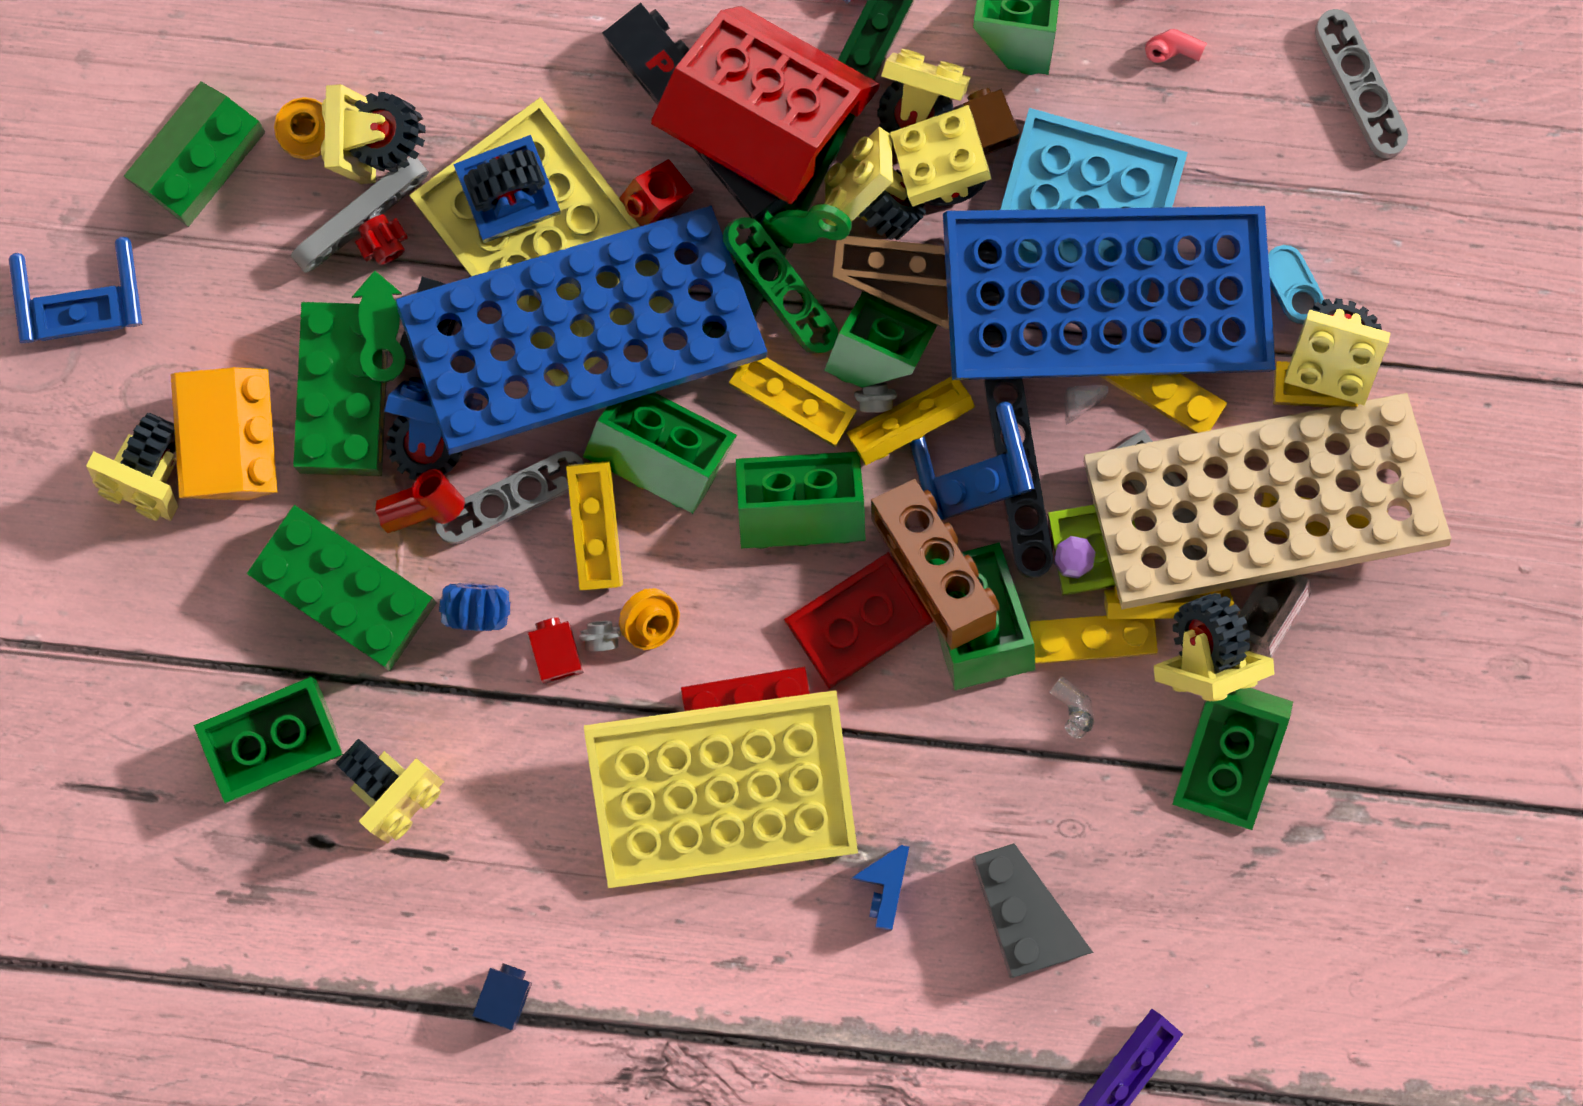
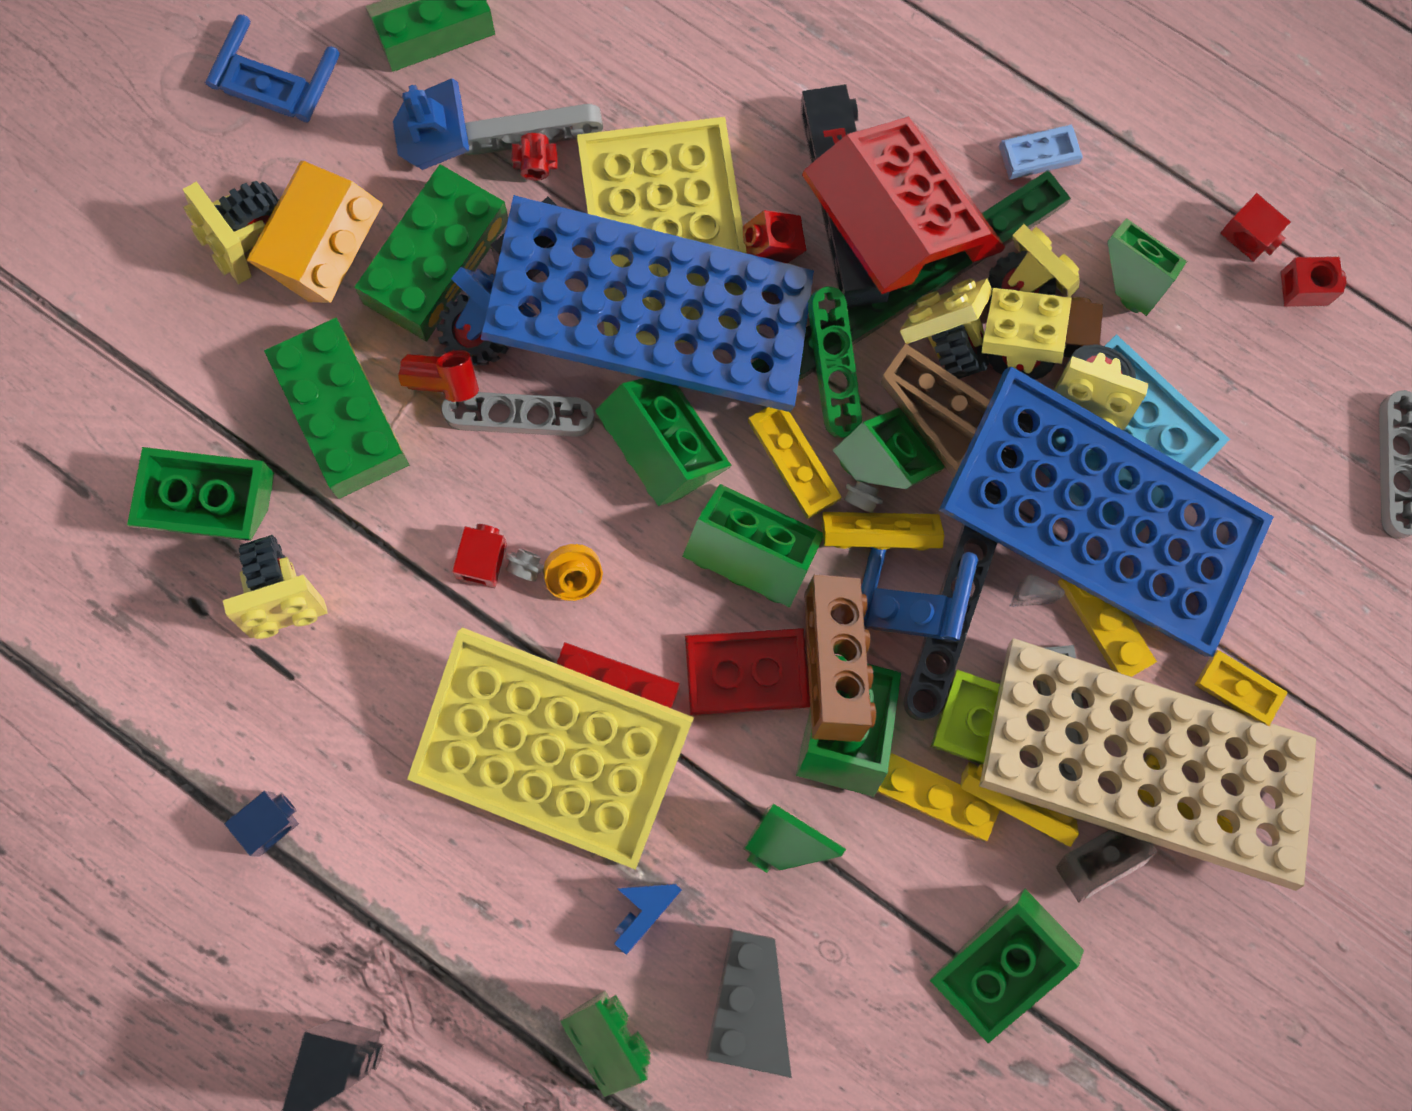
camera: 20 degrees right, 5 degrees down
light orange plate [274,97,325,160] -> none
plate [321,84,426,184] -> none
green brick [352,271,406,383] -> none
blue gear [439,583,511,631] -> none
plate [453,135,561,243] -> none
yellow plate [566,461,623,590] -> none
green brick [762,204,852,248] -> none
clear arm [1049,676,1094,738] -> none
medium lavender tile [1054,536,1096,579] -> none
coral arm [1145,29,1207,63] -> none
plate [1154,593,1274,701] -> none
medium azure piece [1268,245,1324,324] -> none
light yellow plate [1284,298,1390,406] -> none
none -> blue piece [393,78,470,170]
none -> green slope [560,990,651,1097]
none -> green slope [743,804,846,873]
none -> light yellow plate [1053,344,1149,431]

